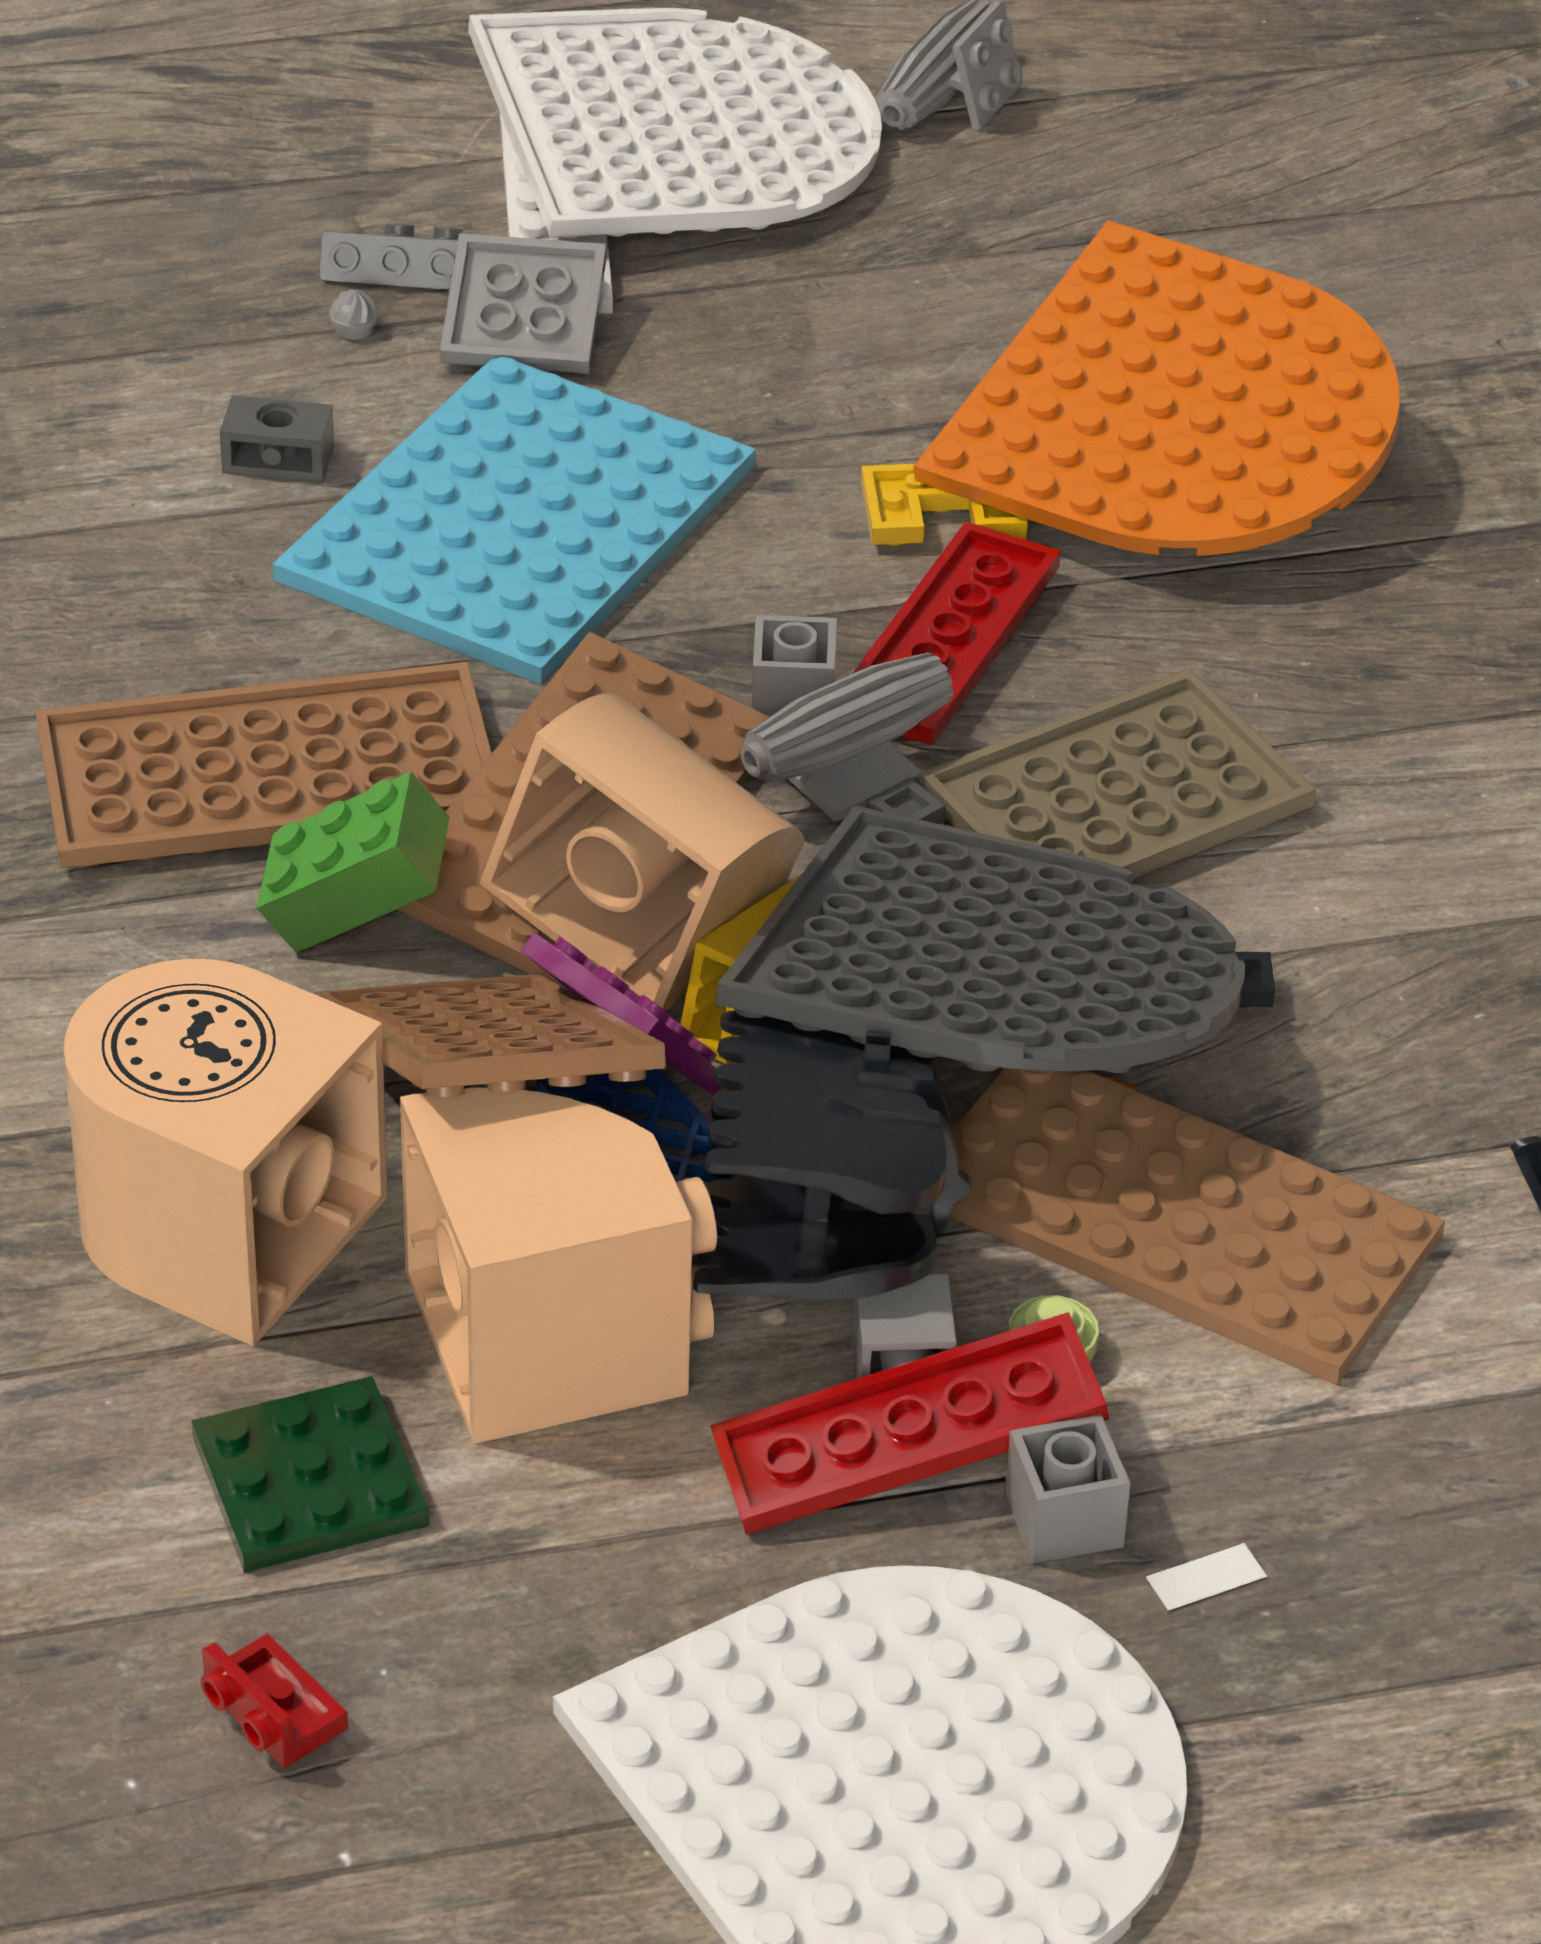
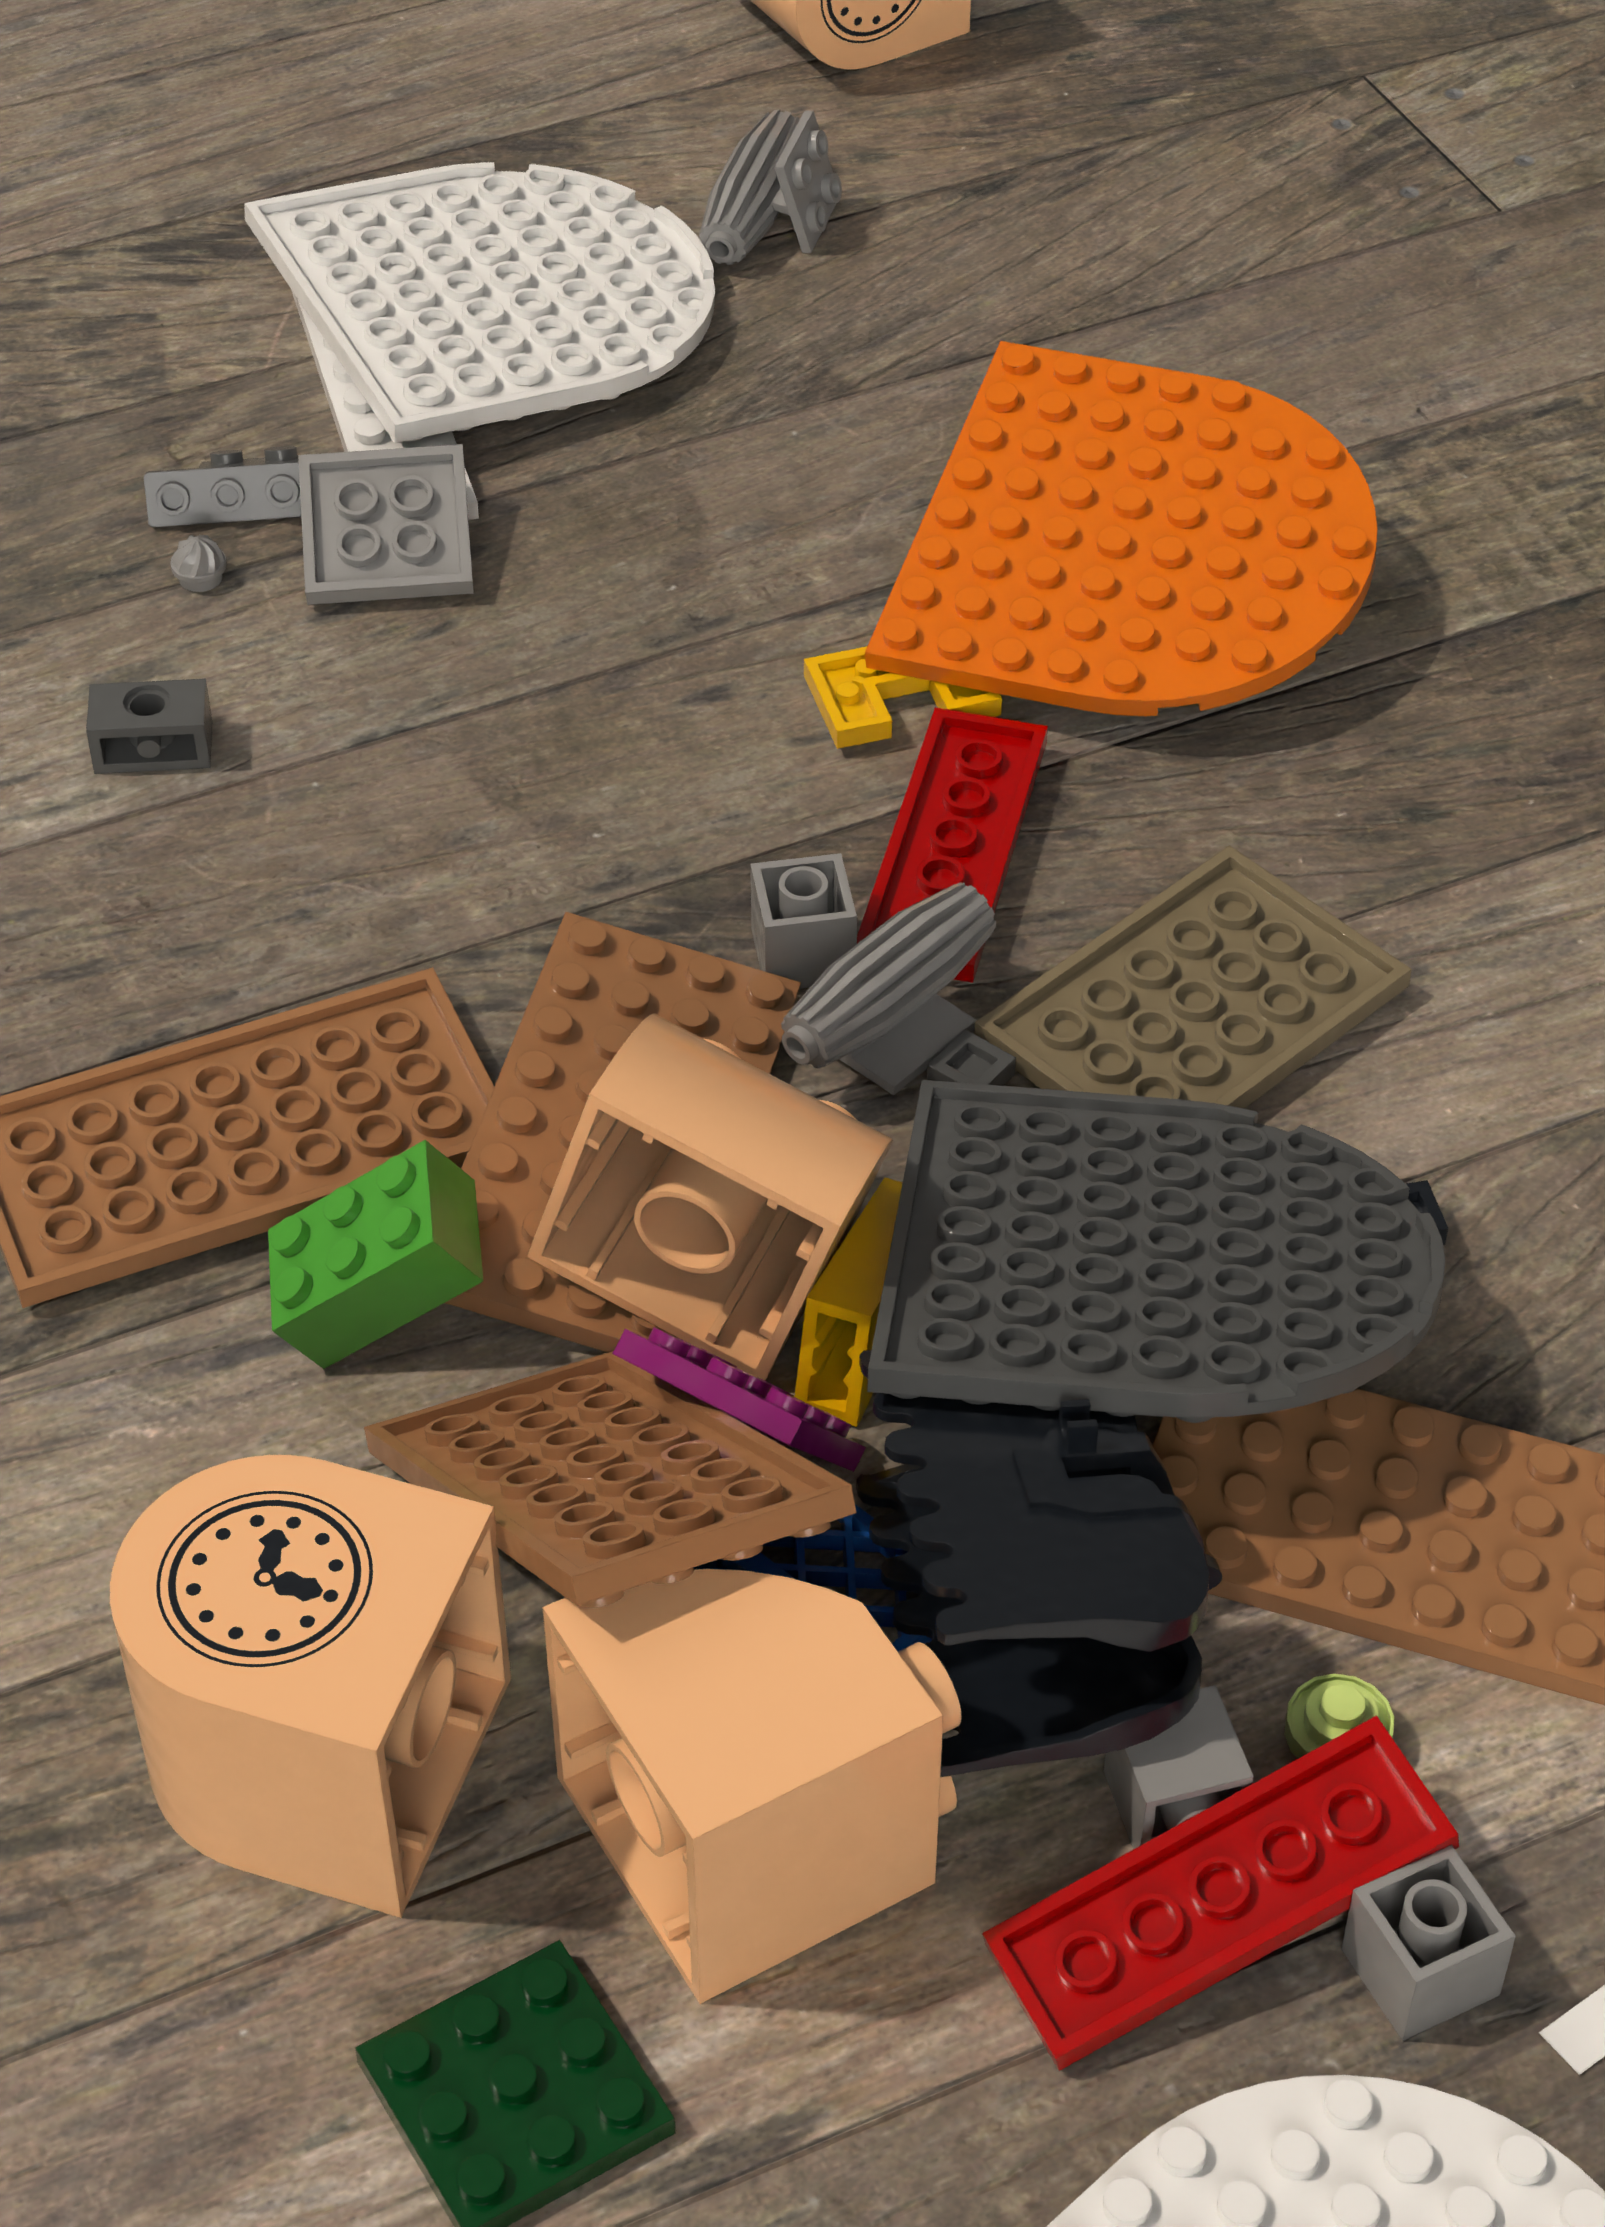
camera: 10 degrees left, 5 degrees up
medium azure plate [272,357,756,685] -> none

